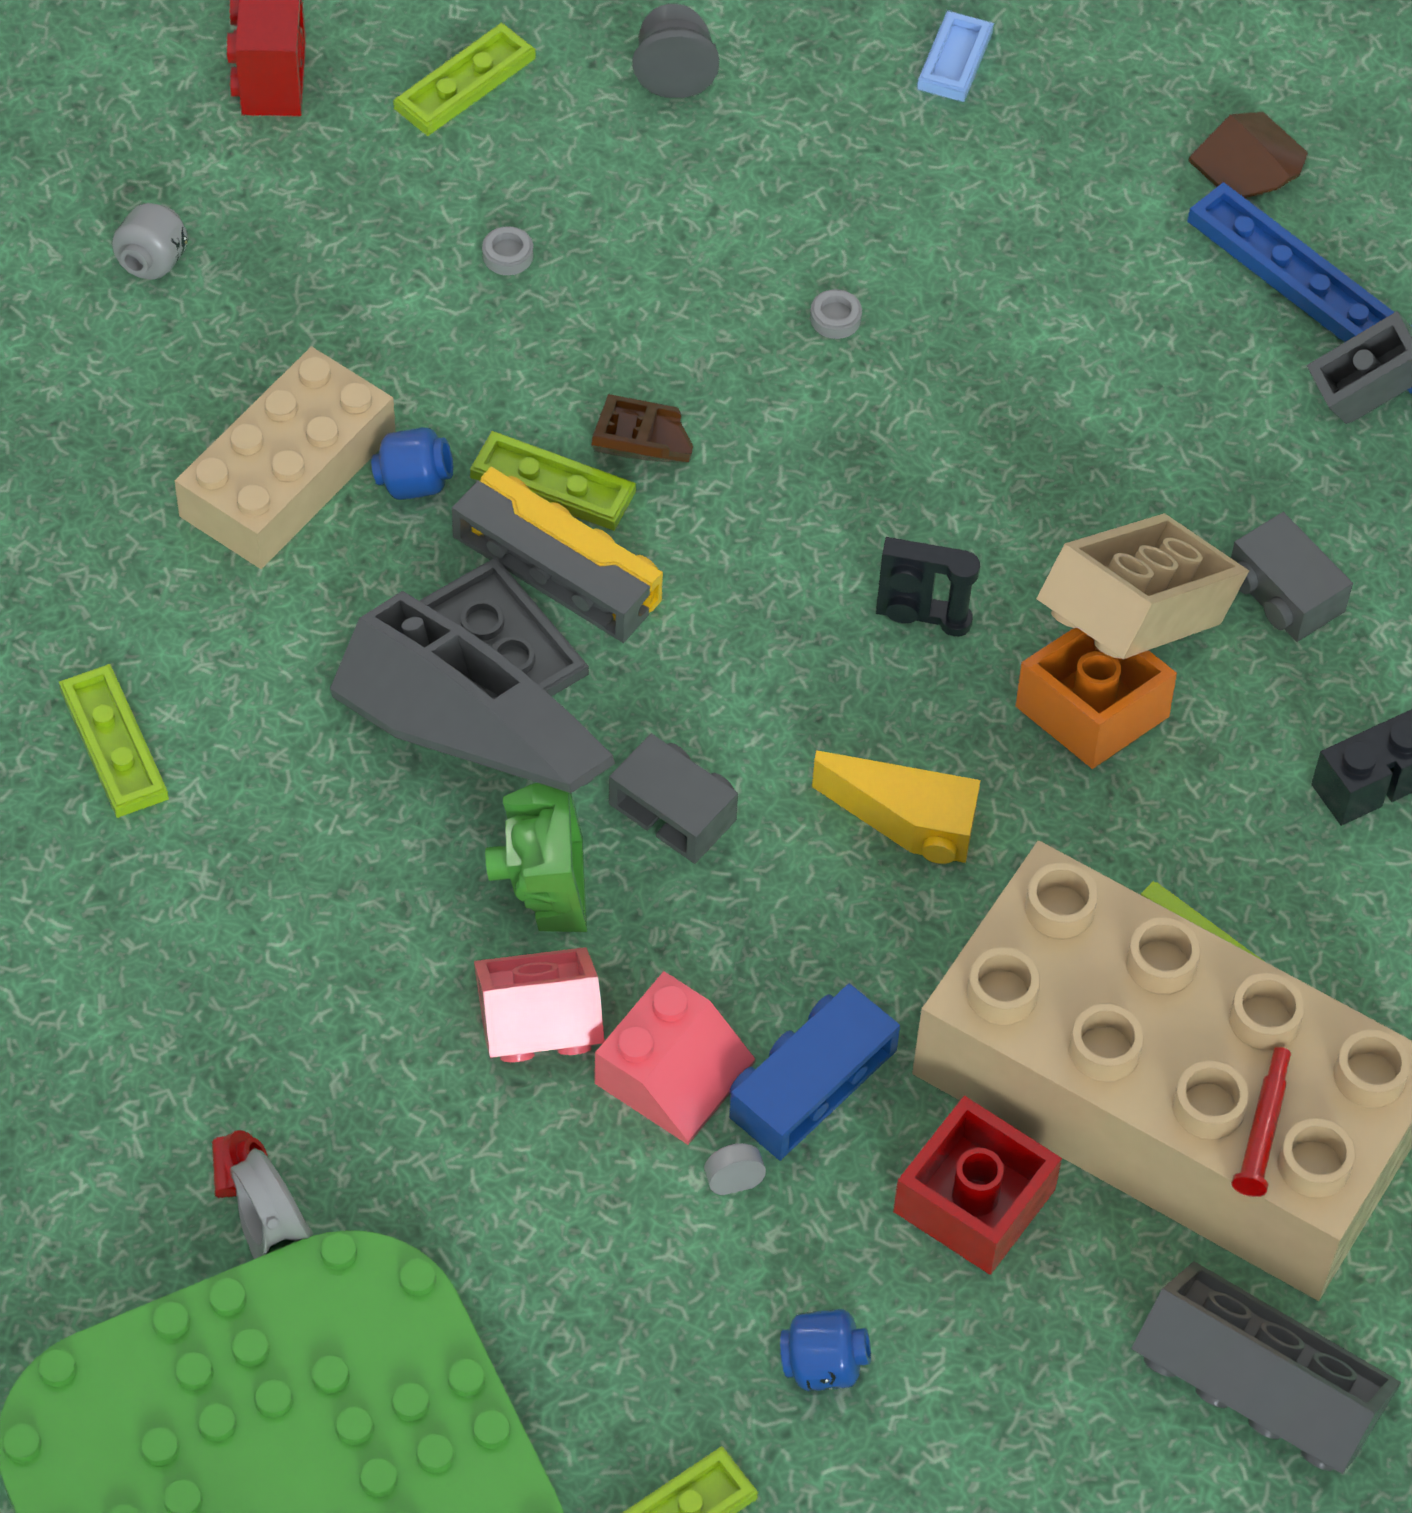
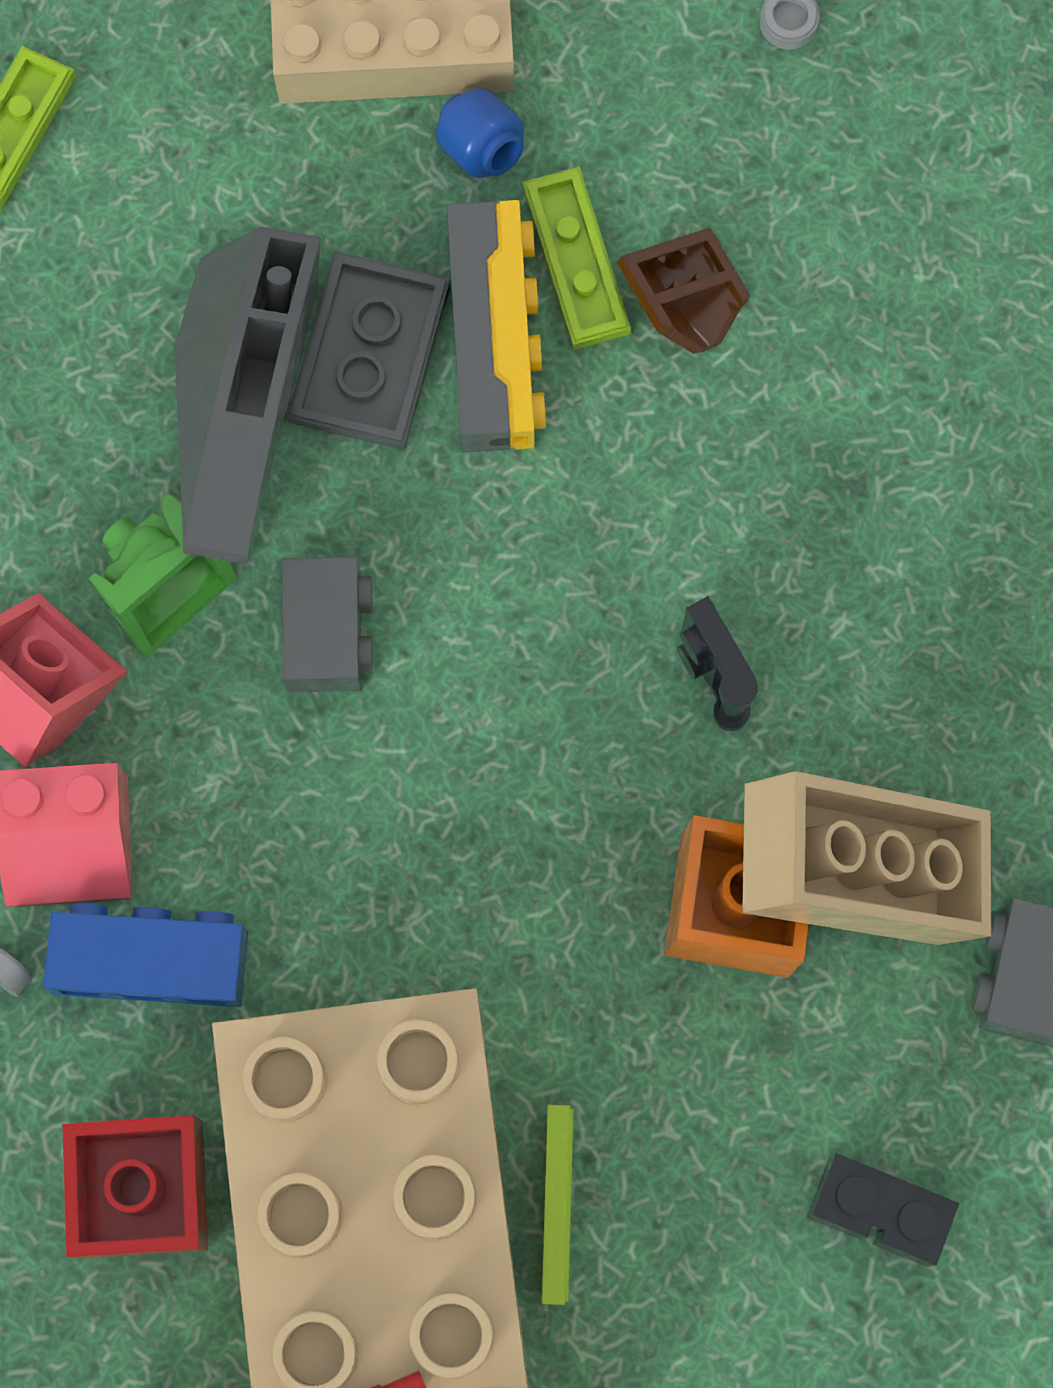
camera: 55 degrees right, 20 degrees up
light grey tile [810,289,862,339] -> none
yellow slope [812,750,981,864] -> none

